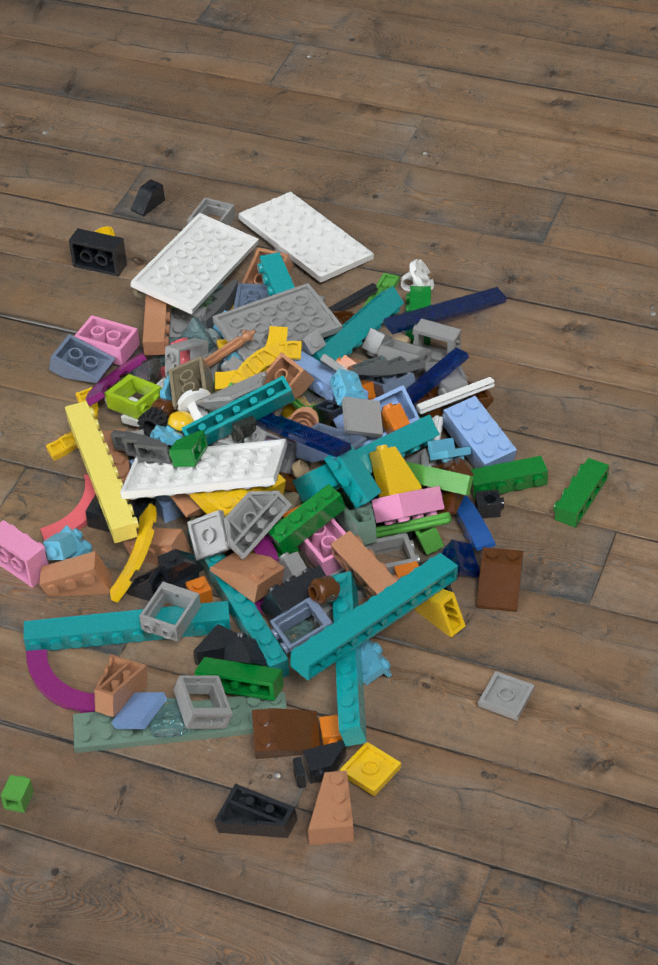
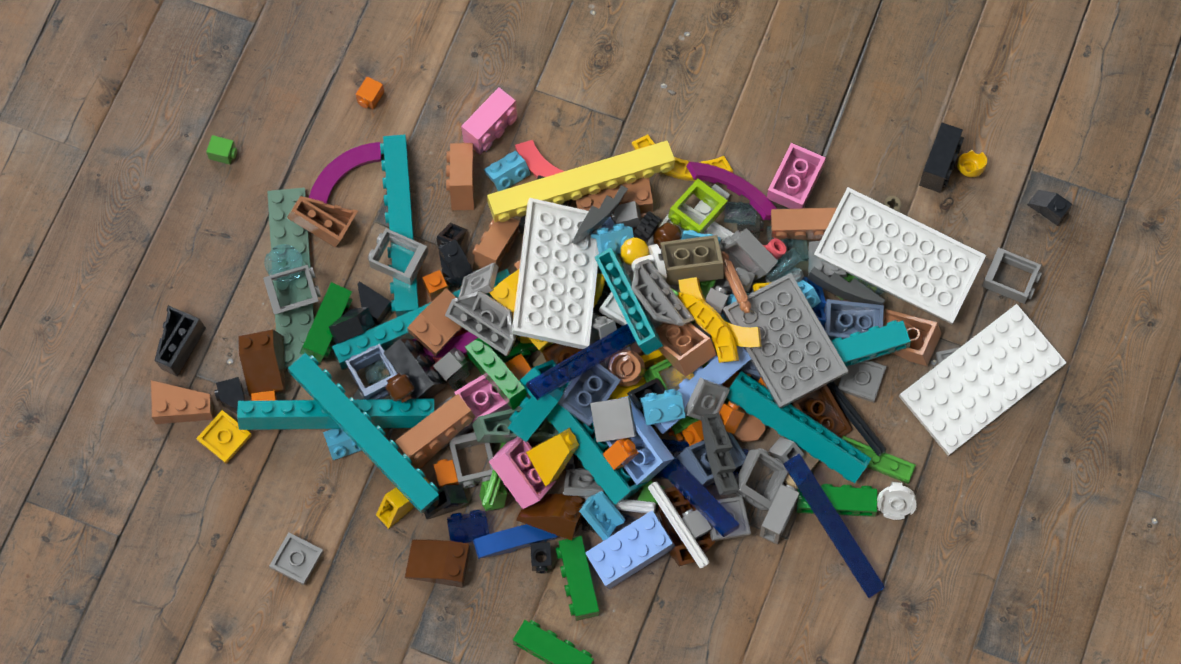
camera: 90 degrees right, 25 degrees up
medium azure brick [43,533,77,560] -> none
sand blue slope [49,334,116,383] -> none
yellow tile [110,503,157,603] -> none
medium blue tile [111,692,168,729] -> none
green slope [169,430,208,467] -> none
clear smoke bracket [231,415,256,443] -> none
black tile [293,757,306,789] -> none
light grey brick [295,329,326,355] -> none
bright green tile [405,461,473,496] -> none

